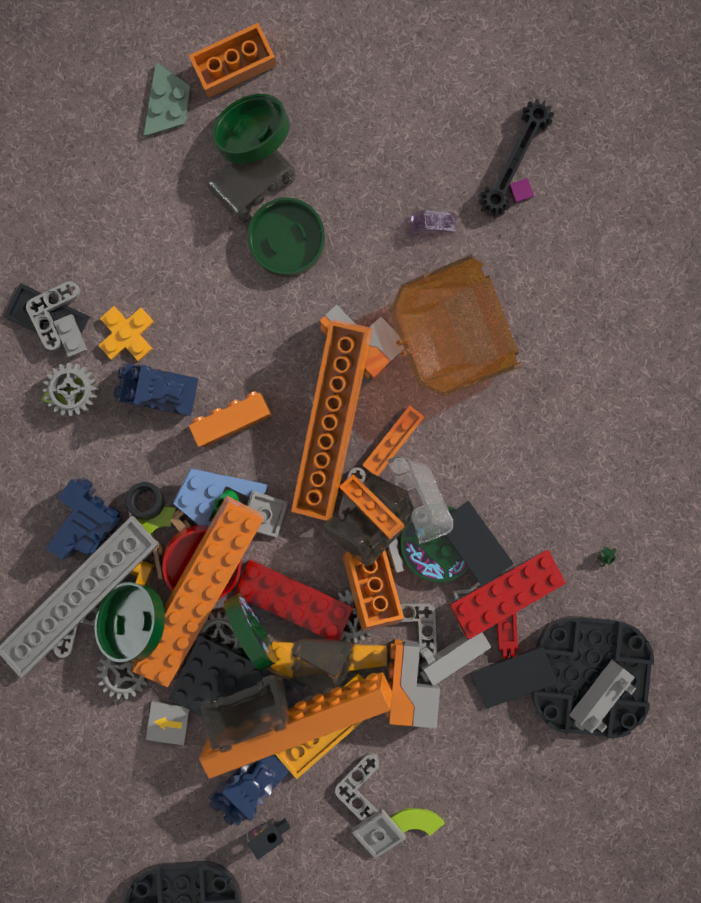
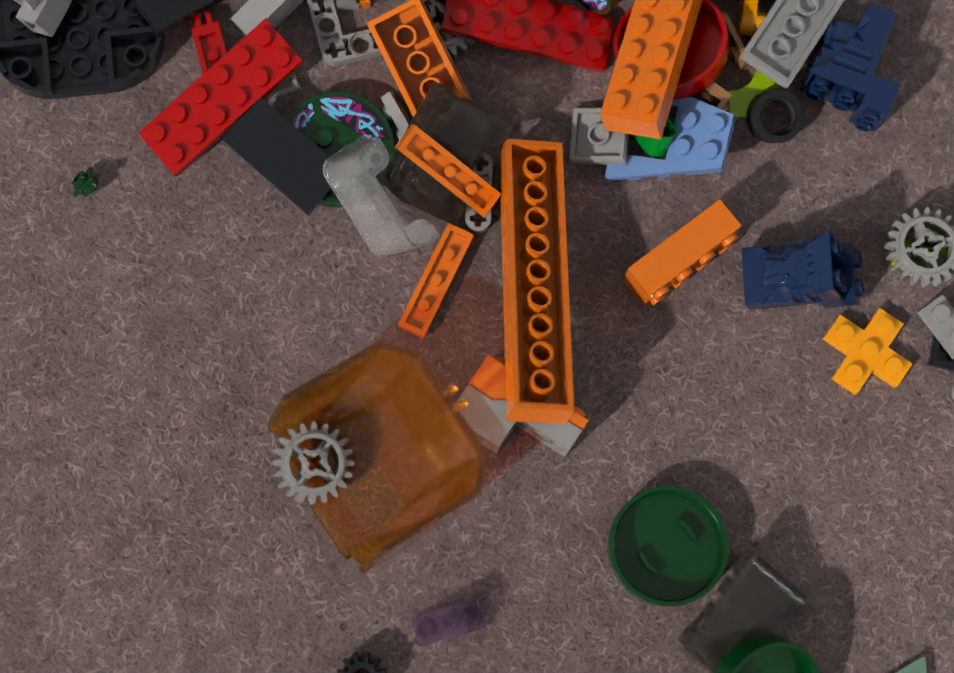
camera: 160 degrees right, 10 degrees down
none -> light grey gear [270,422,355,505]

